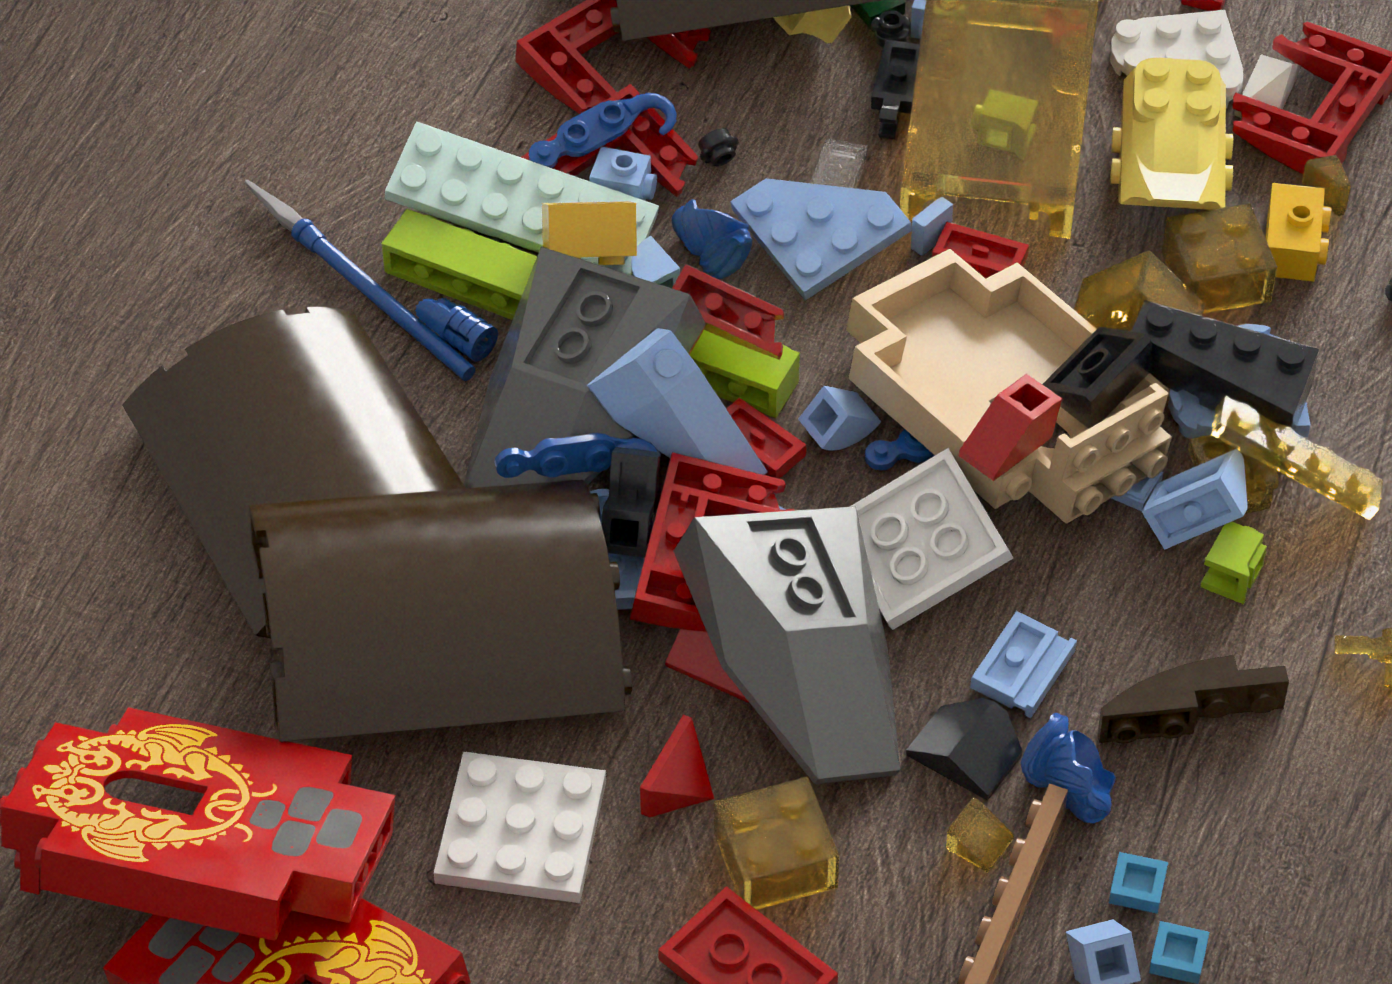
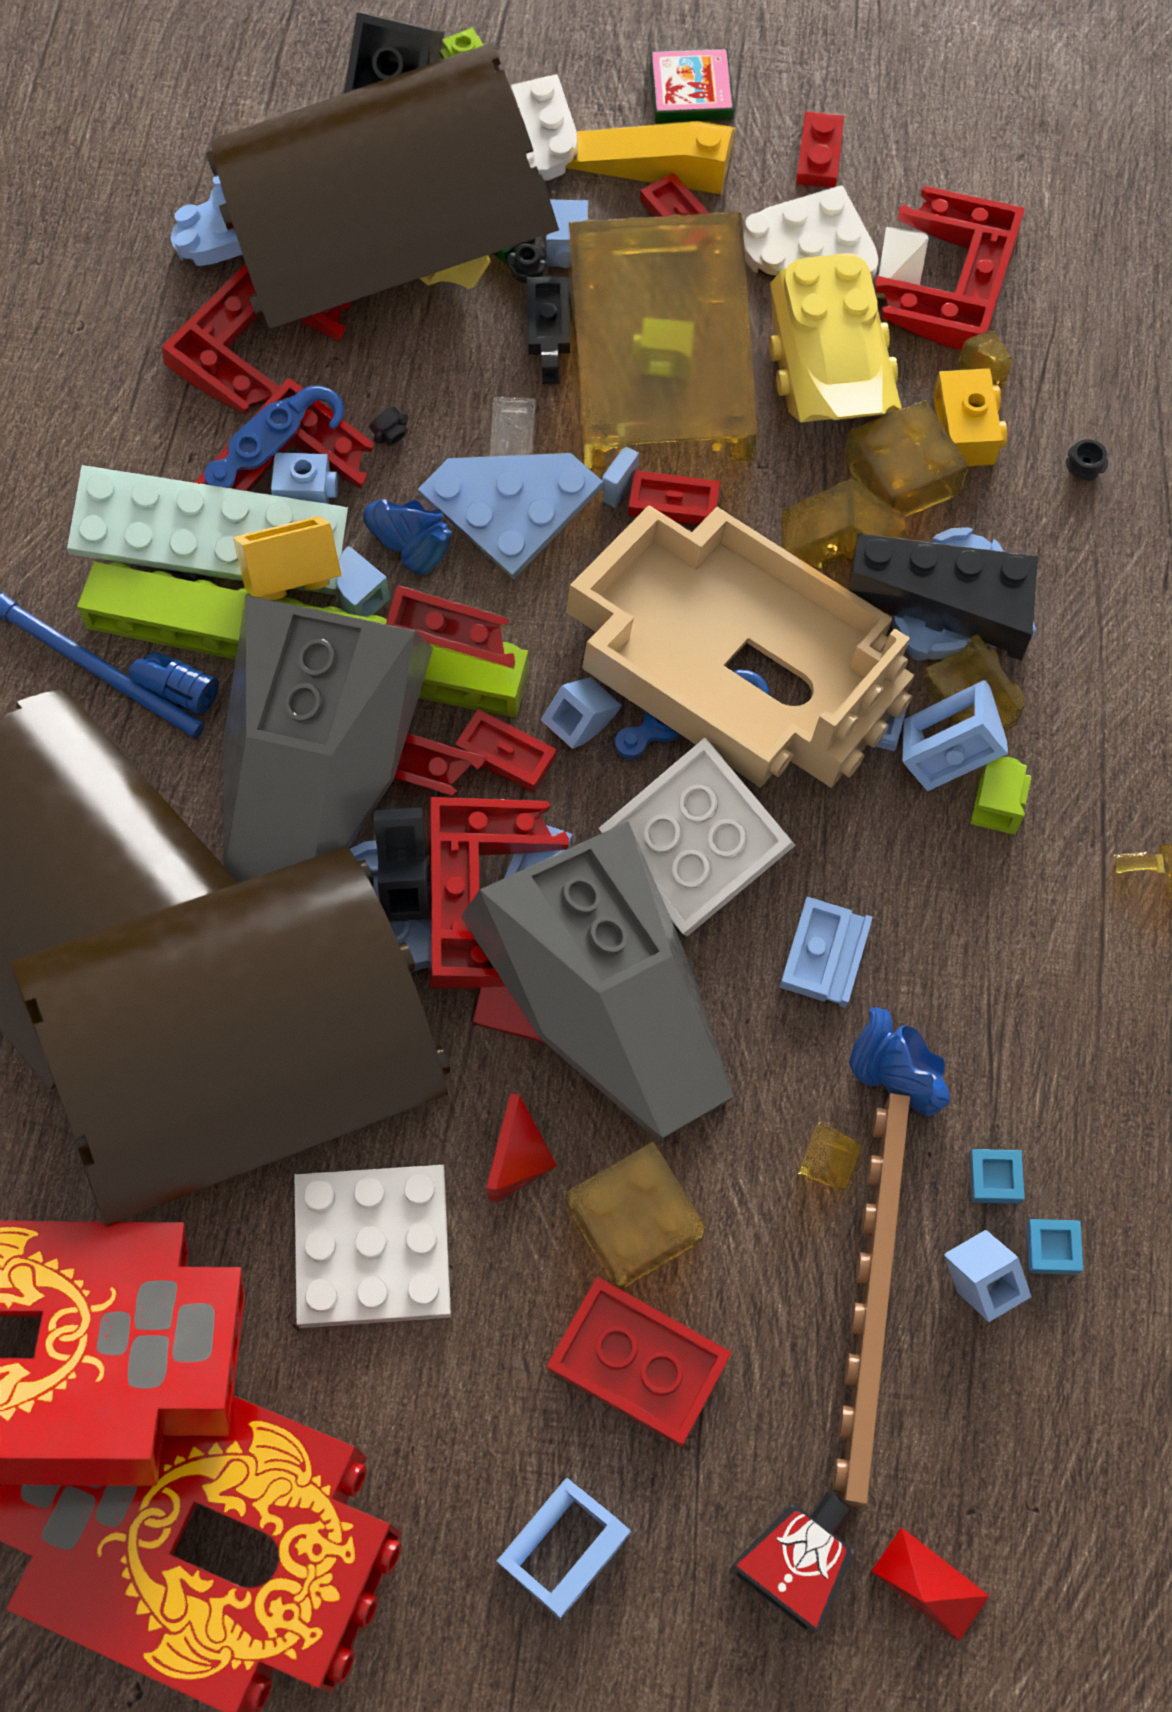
camera: 15 degrees left, 15 degrees up
blue piece [494,433,658,478] -> none
light blue wedge [587,328,768,475] -> none
black slope [906,698,1023,801] -> none
red slope [958,373,1062,481] -> none
black slope [1042,327,1152,428] -> none
dark brown slope [1097,655,1289,744] -> none
clear yellow plate [1211,395,1383,520] -> none

